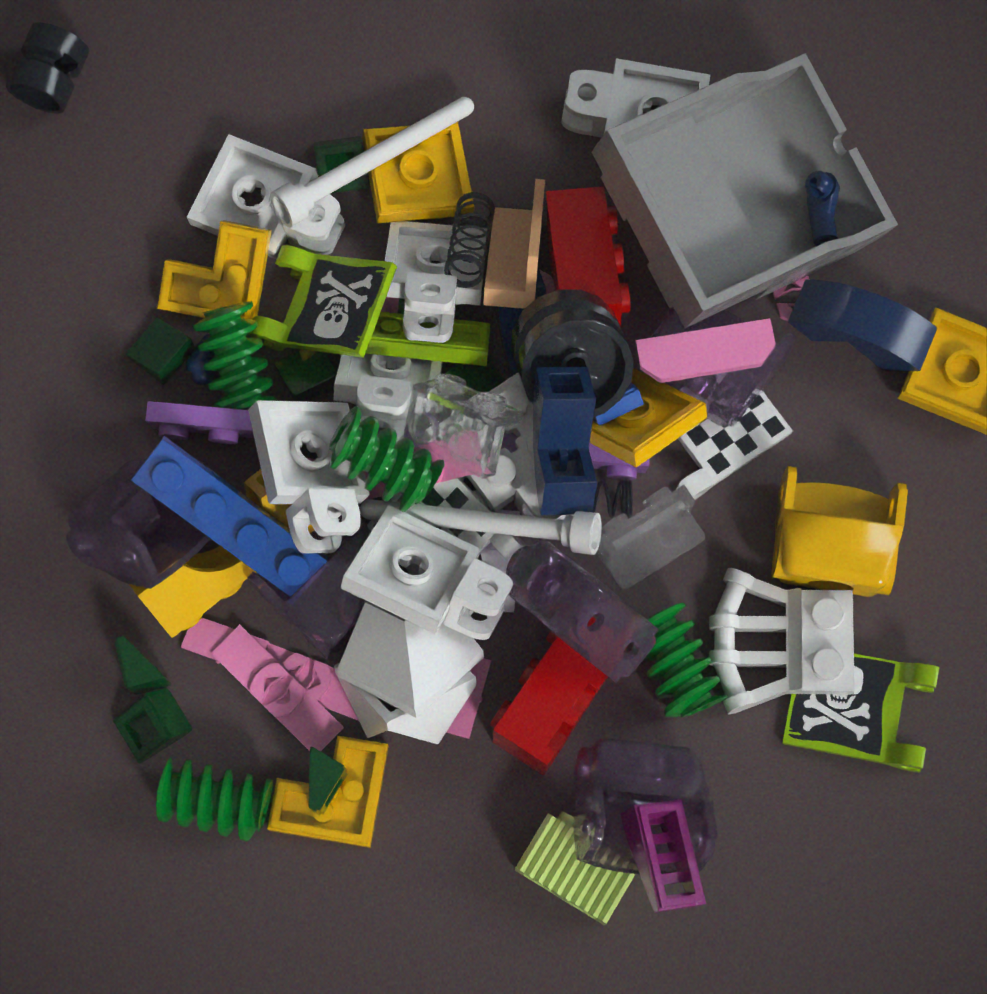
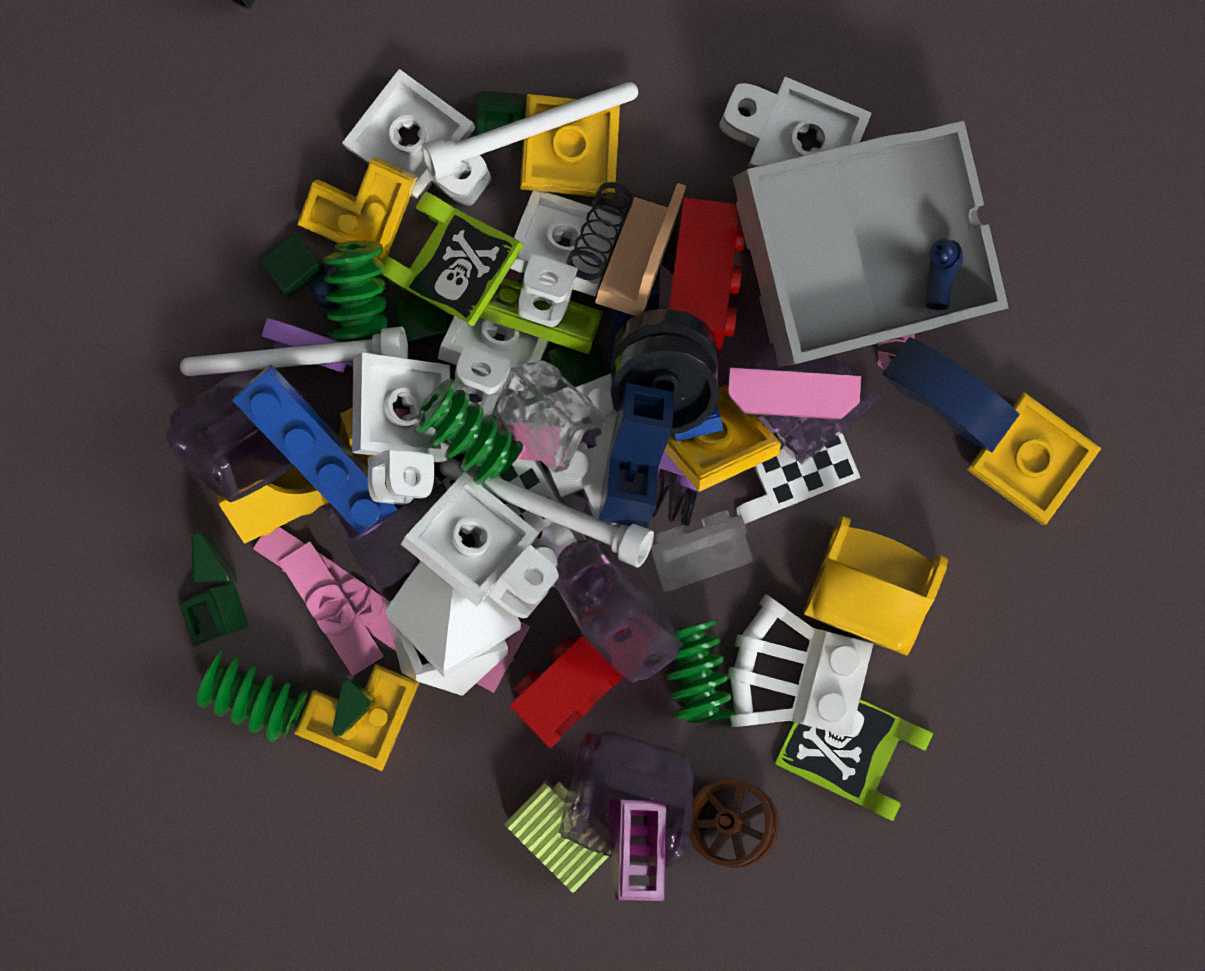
camera: 20 degrees right, 10 degrees up
none -> white piece [180,327,408,376]
none -> reddish brown wheel [687,778,779,868]

